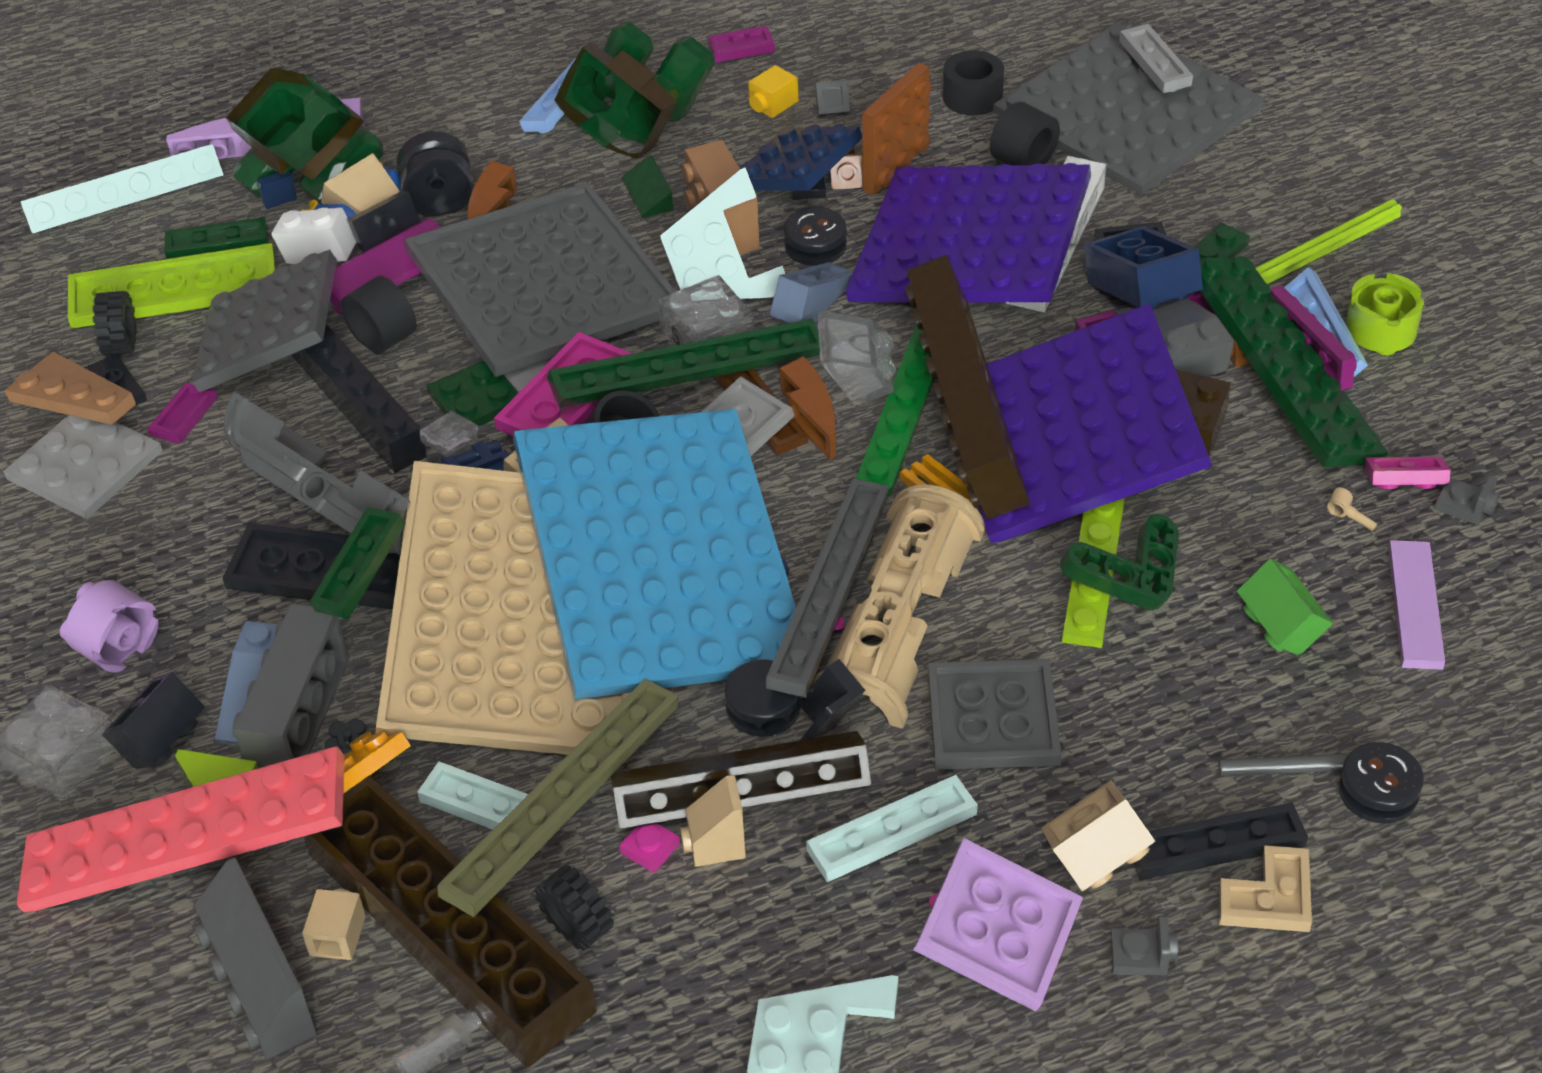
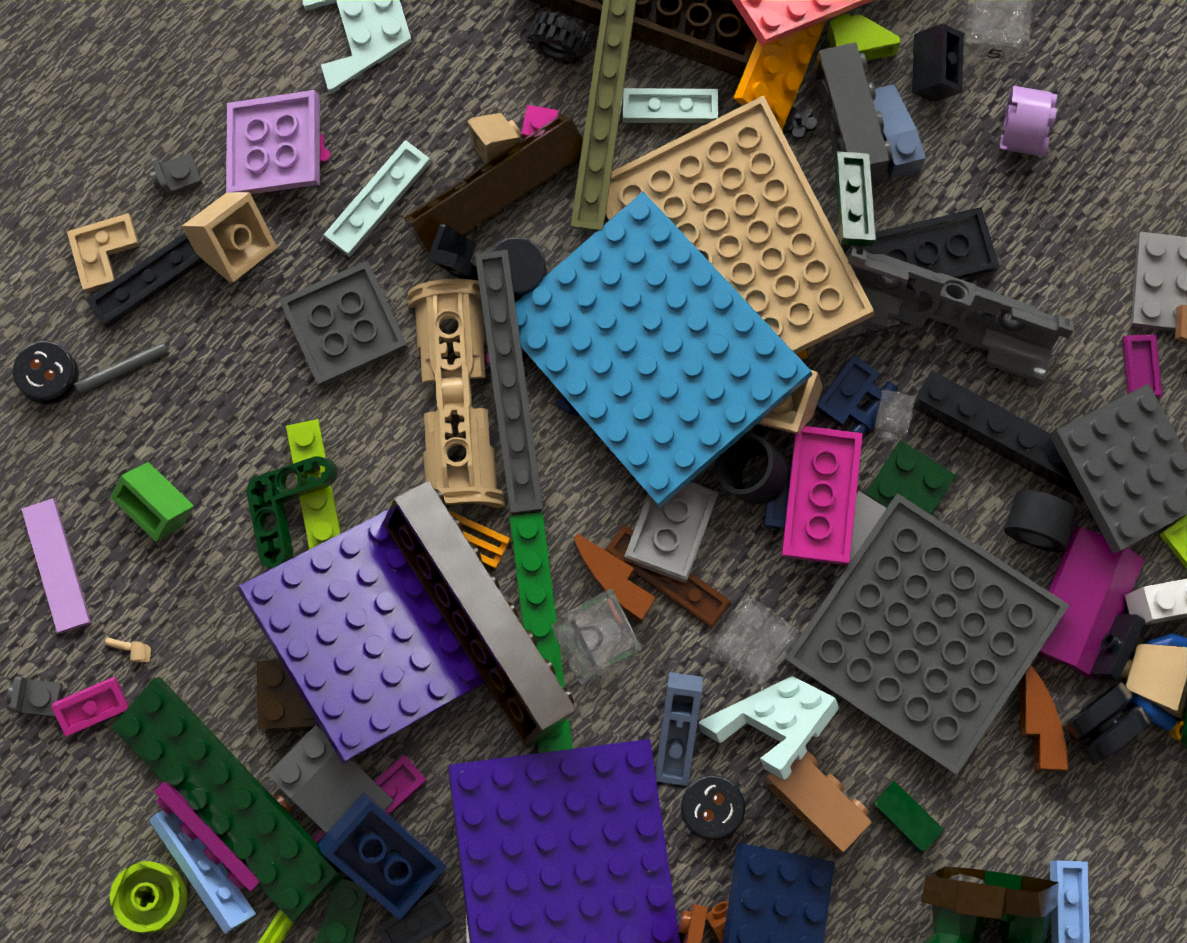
camera: 155 degrees right, 30 degrees up
dark green plate [547,319,826,408] -> none

